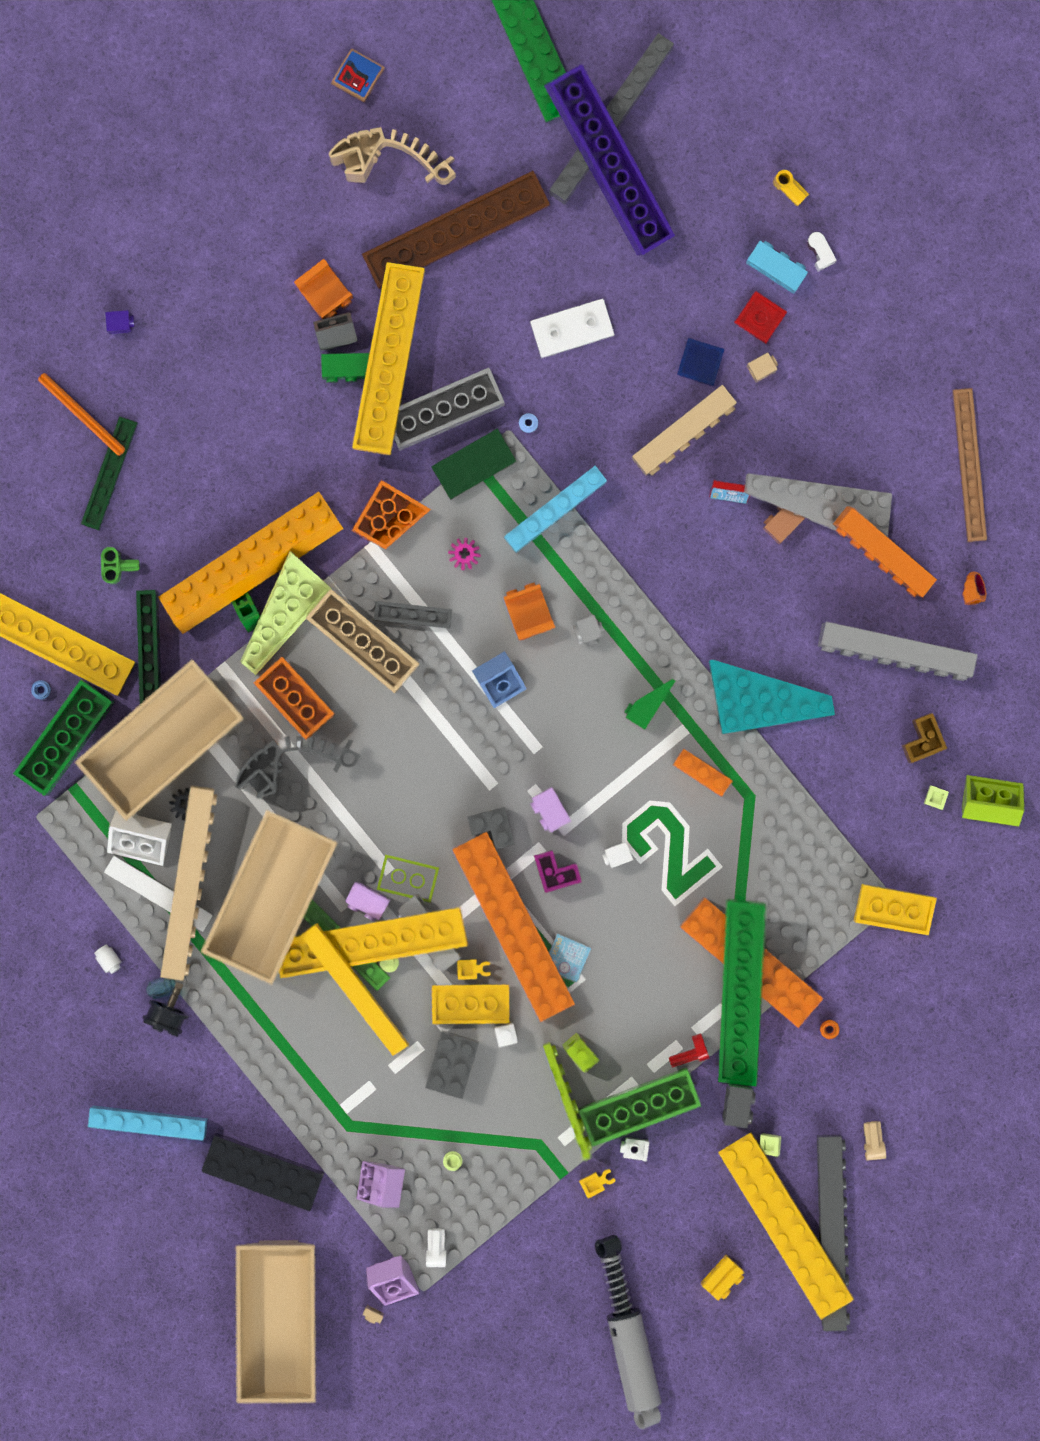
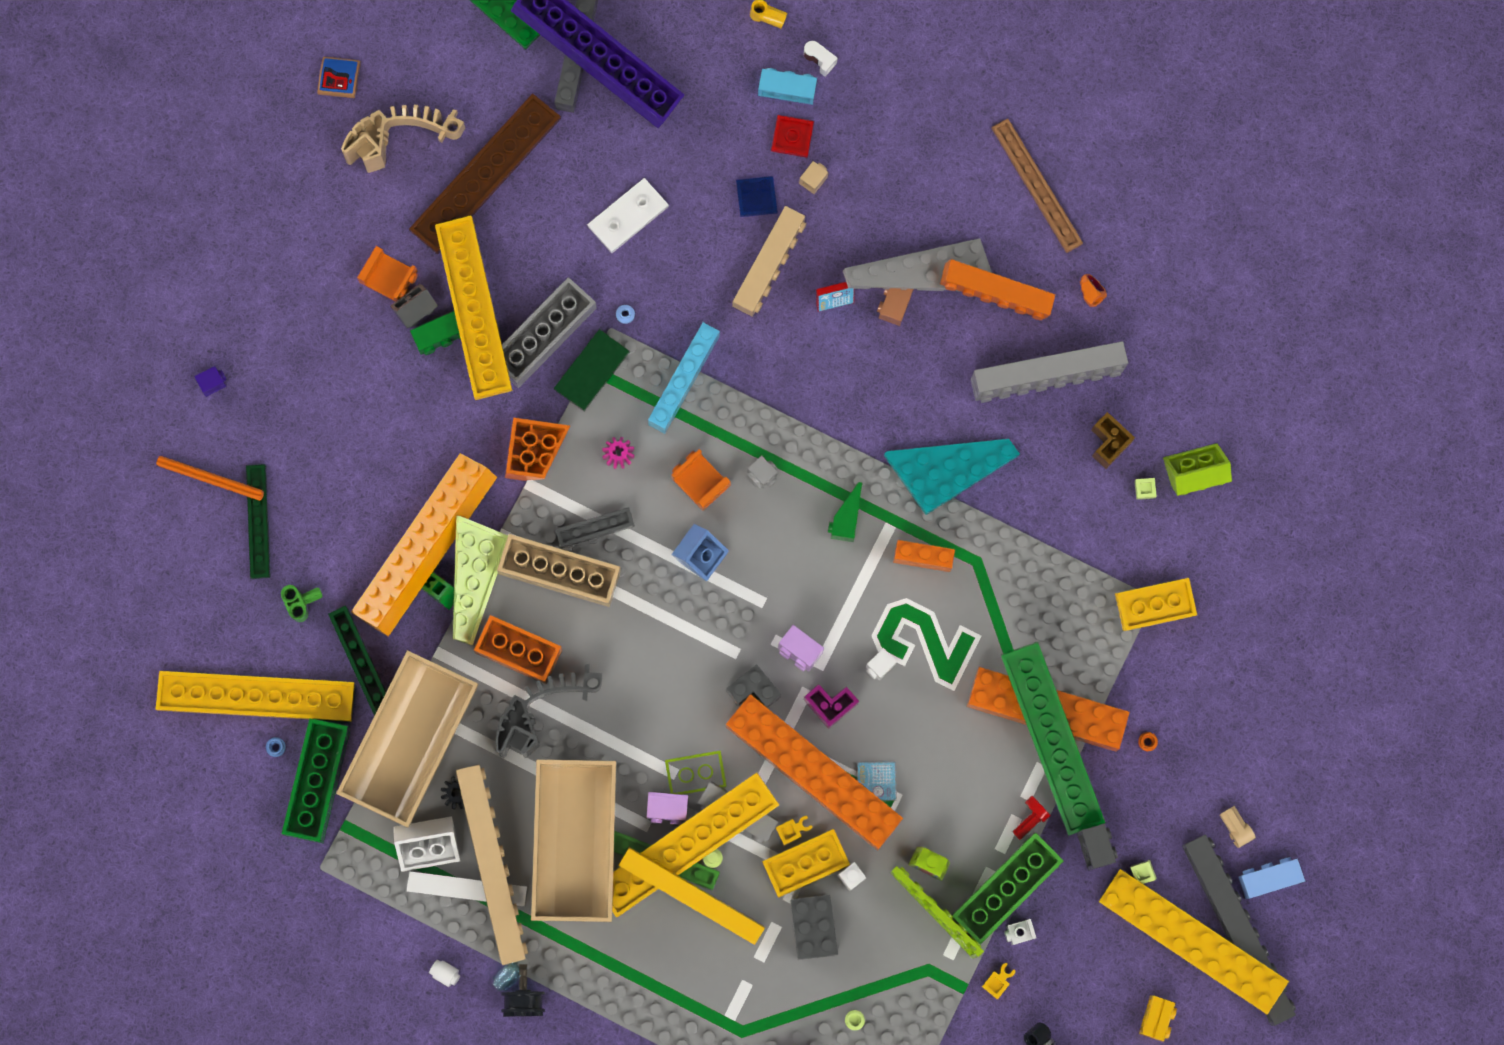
camera: 25 degrees left, 10 degrees down
none -> light blue brick [1238,857,1305,899]

